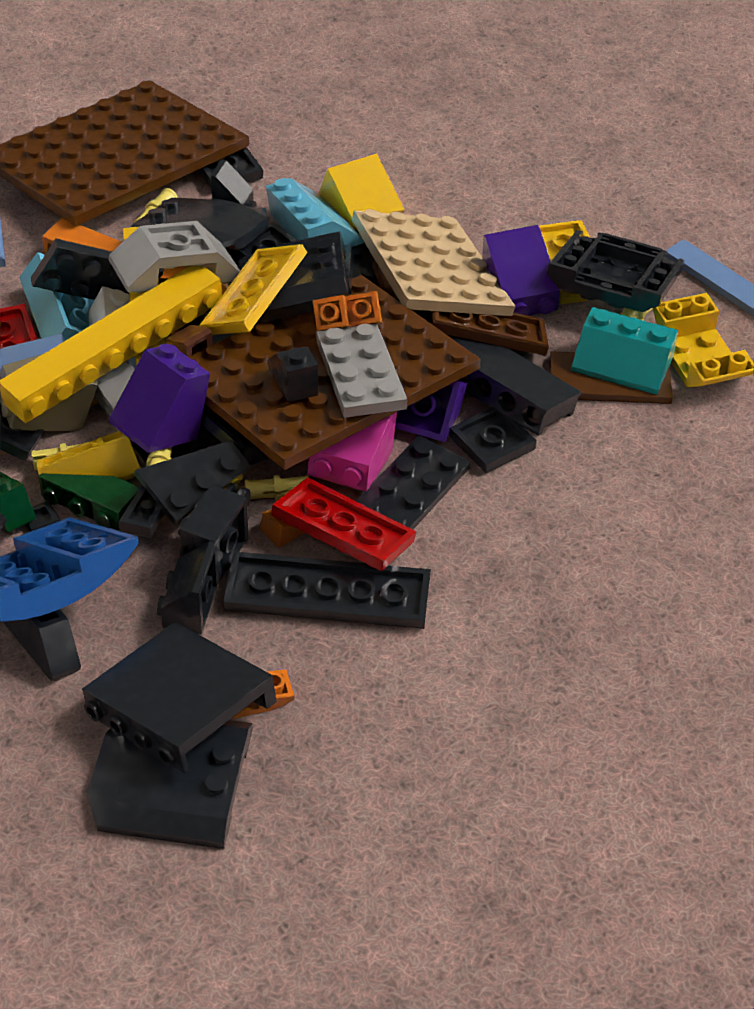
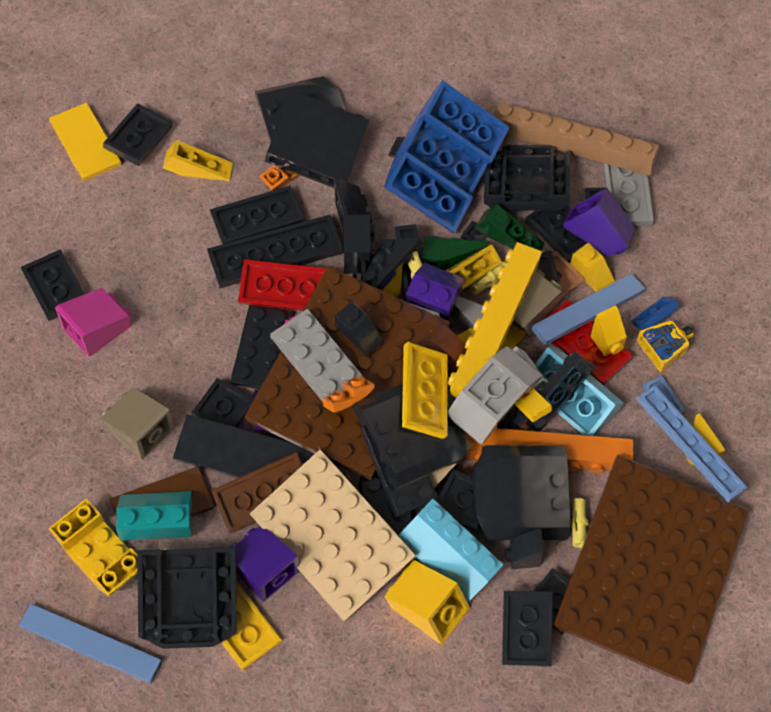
camera: 155 degrees right, 15 degrees up
none -> black plate [21,249,85,321]
none -> yellow tile [49,102,122,182]
none -> dark pink slope [55,288,131,357]
none -> dark tan slope [100,387,174,460]
none -> black plate [103,103,173,166]
none -> yellow slope [163,140,233,181]
none -> black plate [210,185,304,244]
none -> black plate [502,591,553,667]

